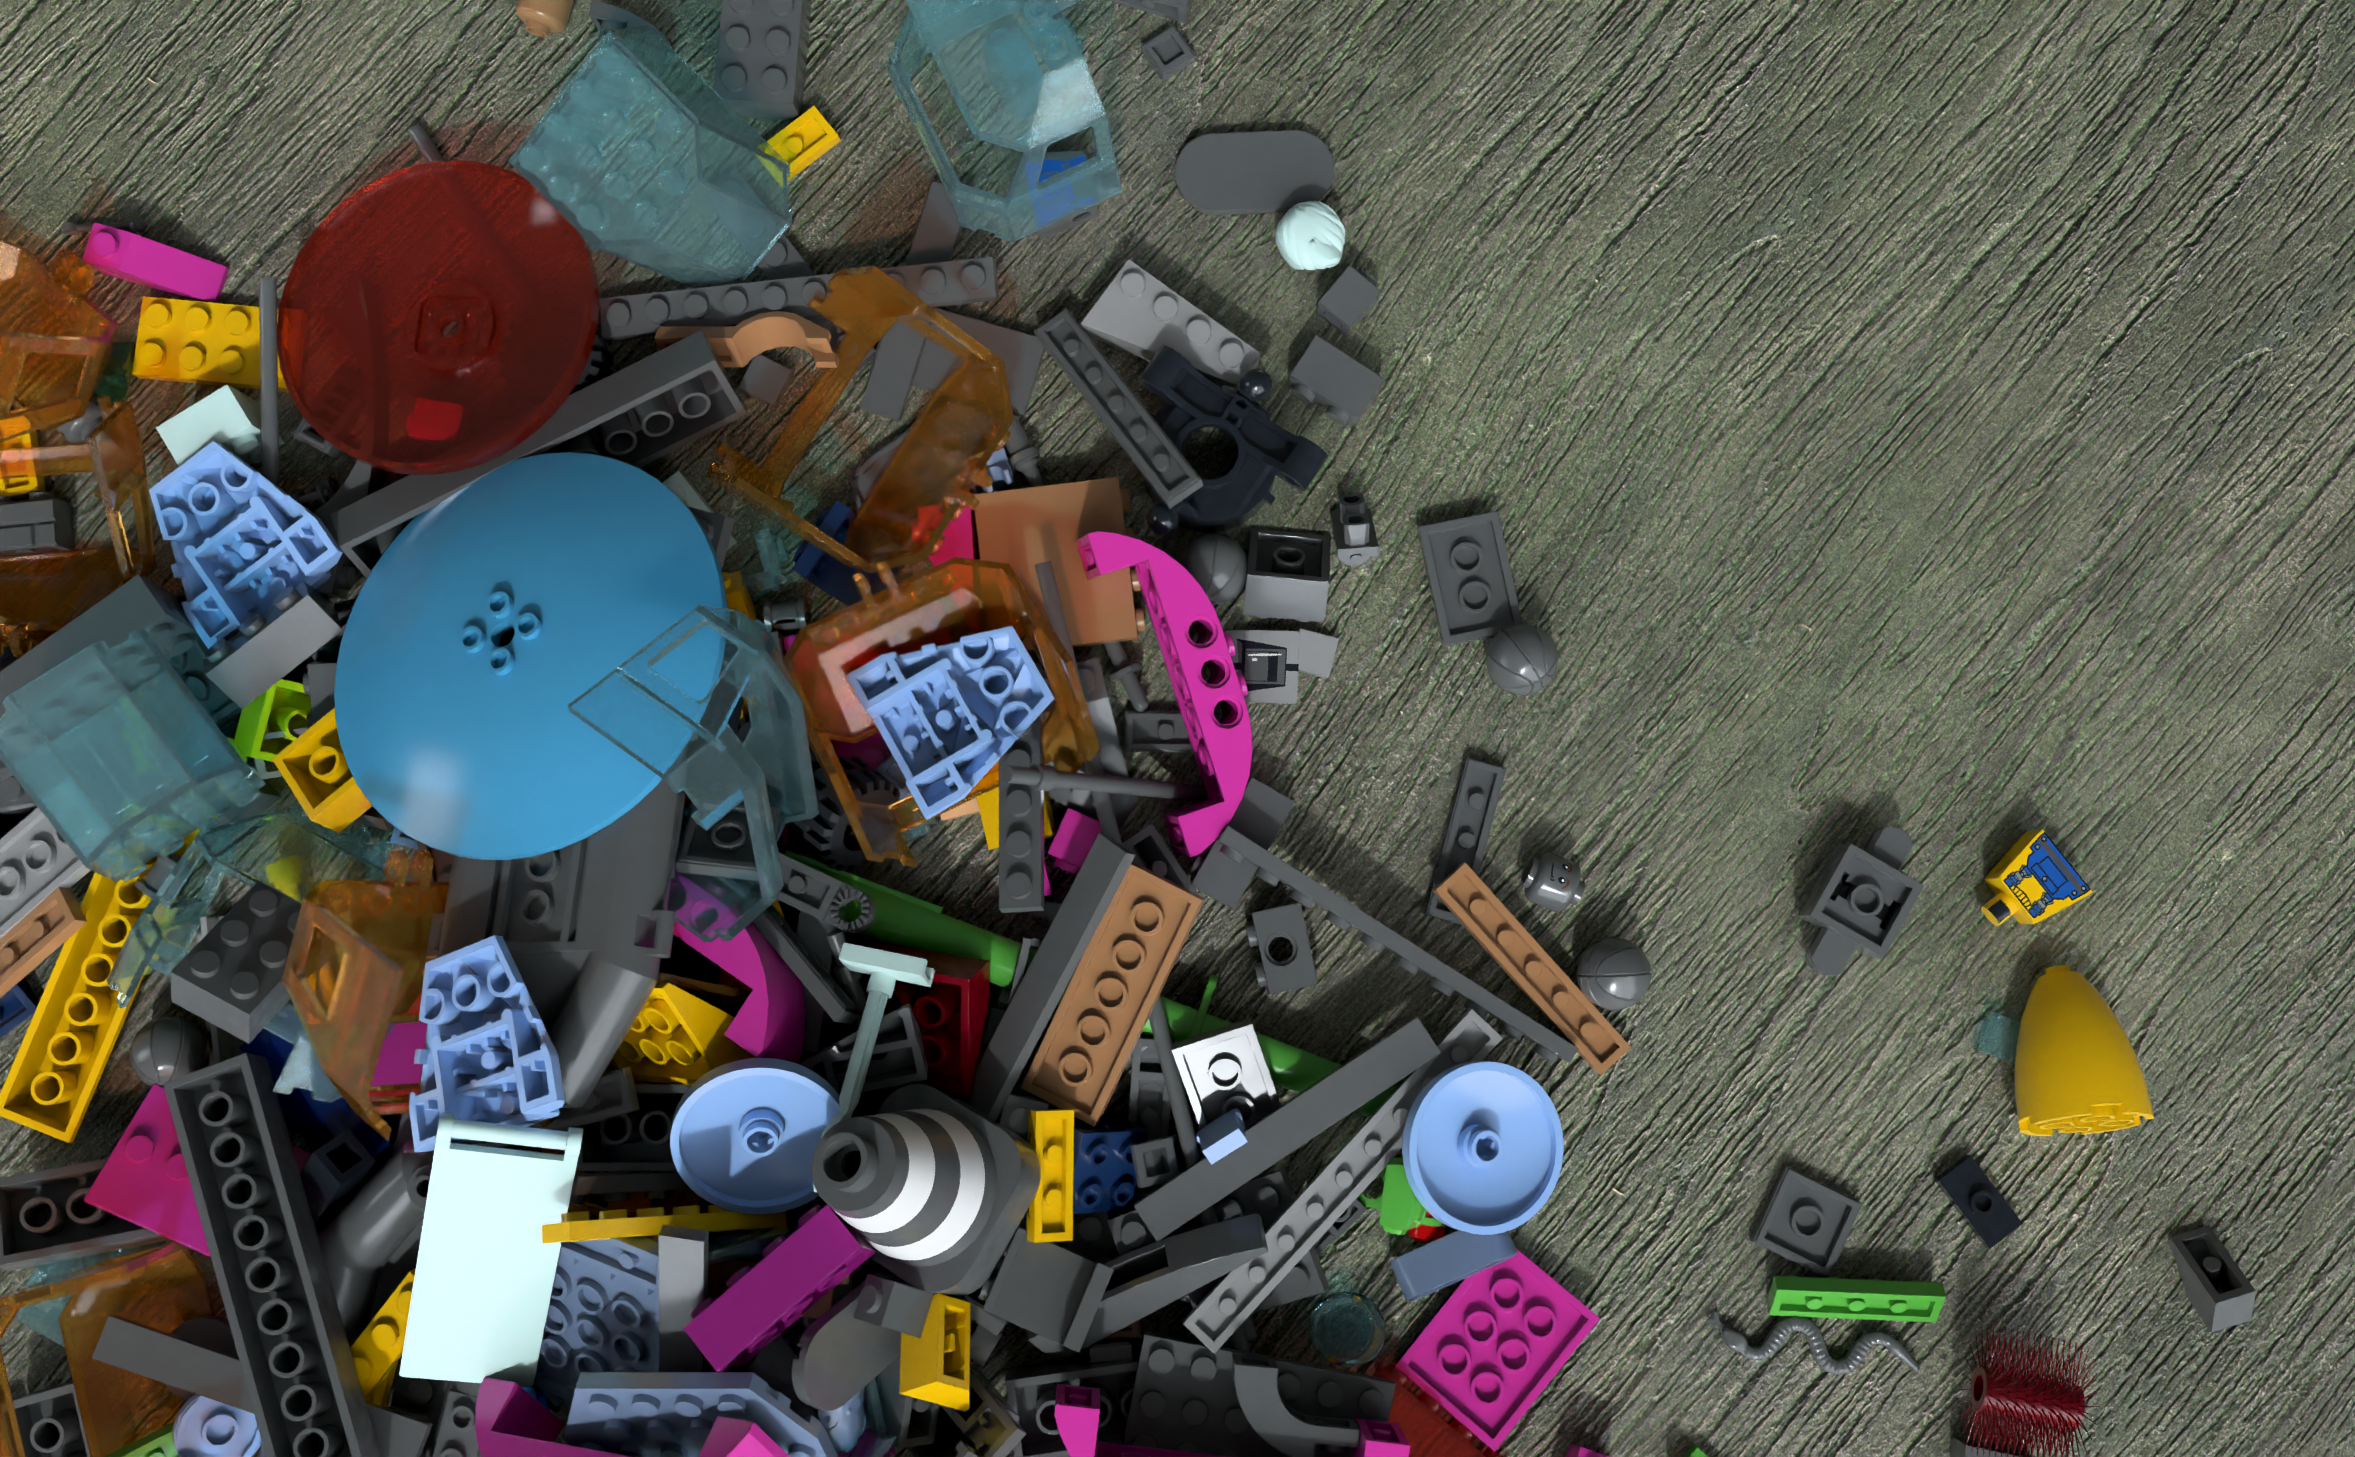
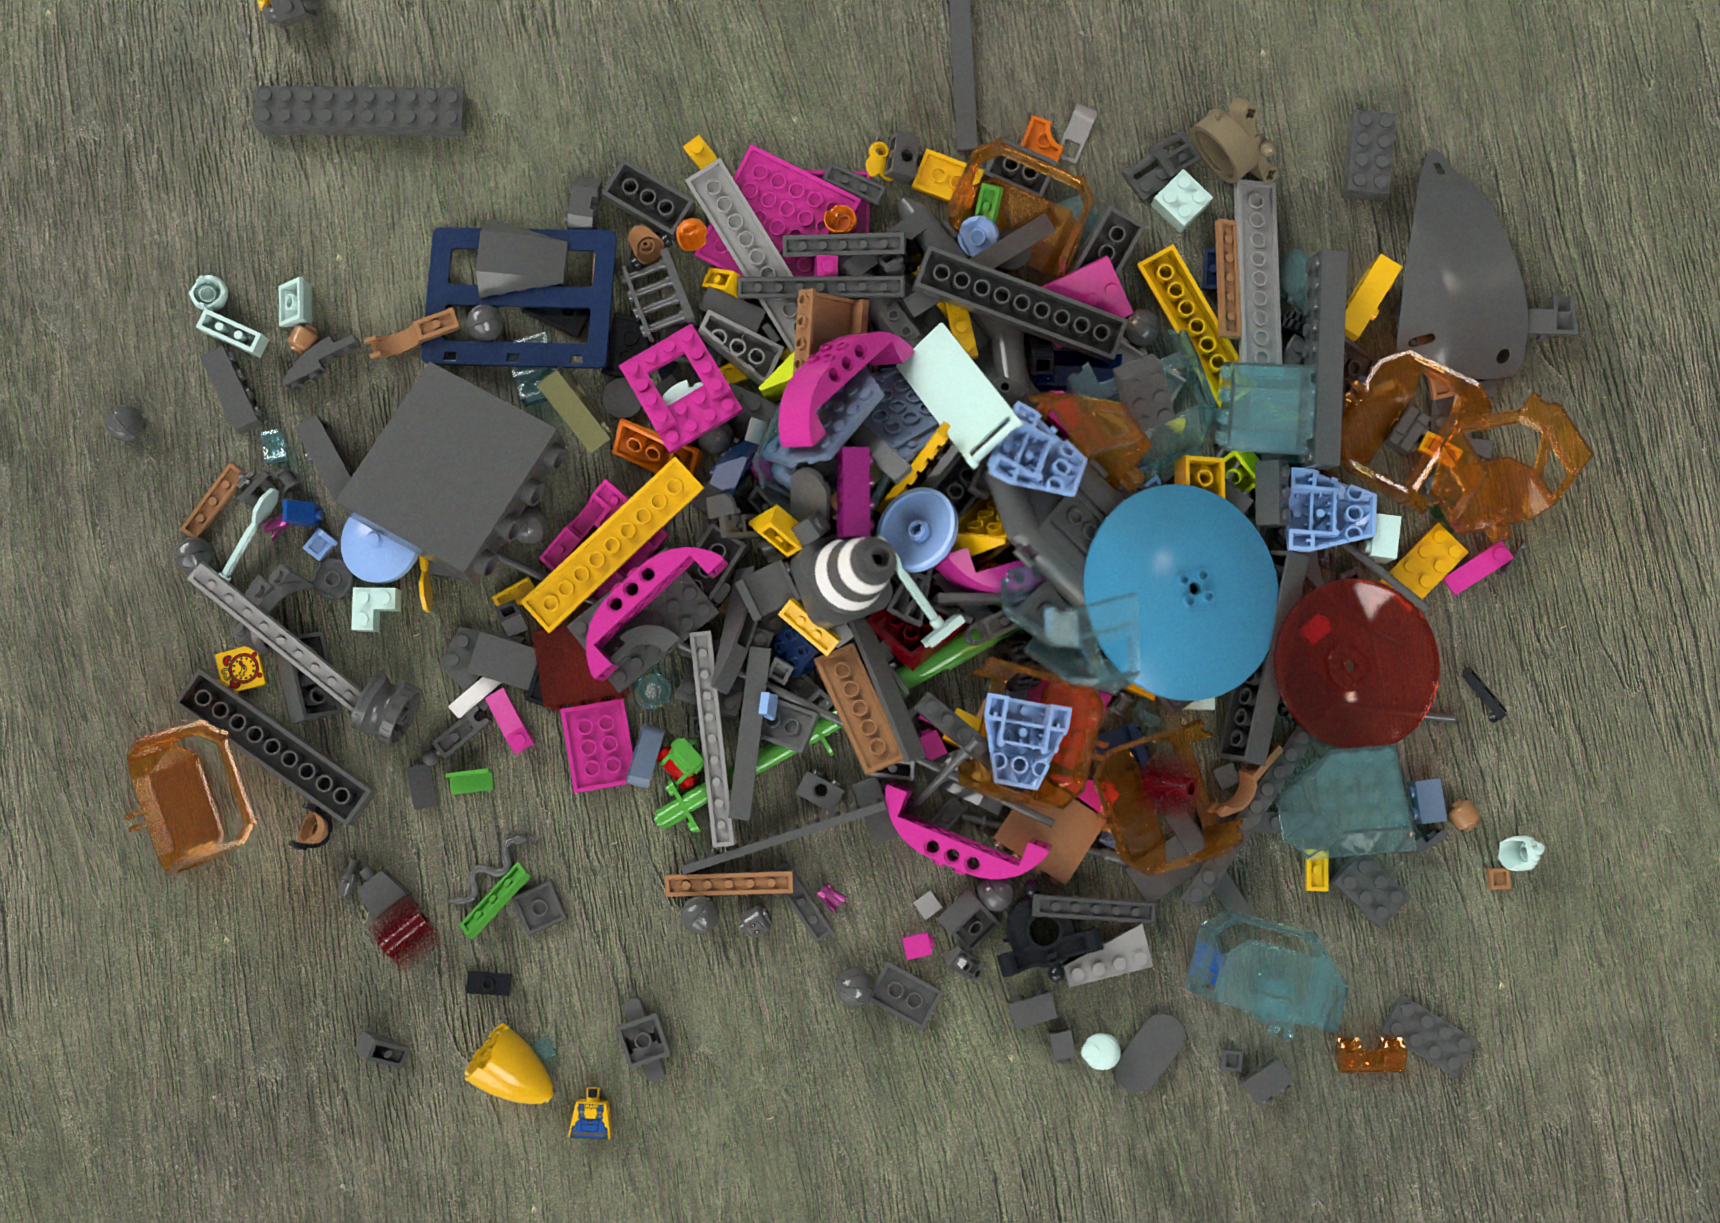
camera: 130 degrees right, 0 degrees up
dark grey bush [134,848,194,904] -> none
sticker [1225,630,1300,704] -> none
light blue dish [1402,1061,1564,1235] -> none
none -> flat silver piece [816,883,848,914]
none -> dark pink brick [902,931,935,960]
none -> dark red piece [1134,750,1206,821]
none -> sand blue brick [1407,778,1447,824]
none -> black hinge [1462,666,1507,723]

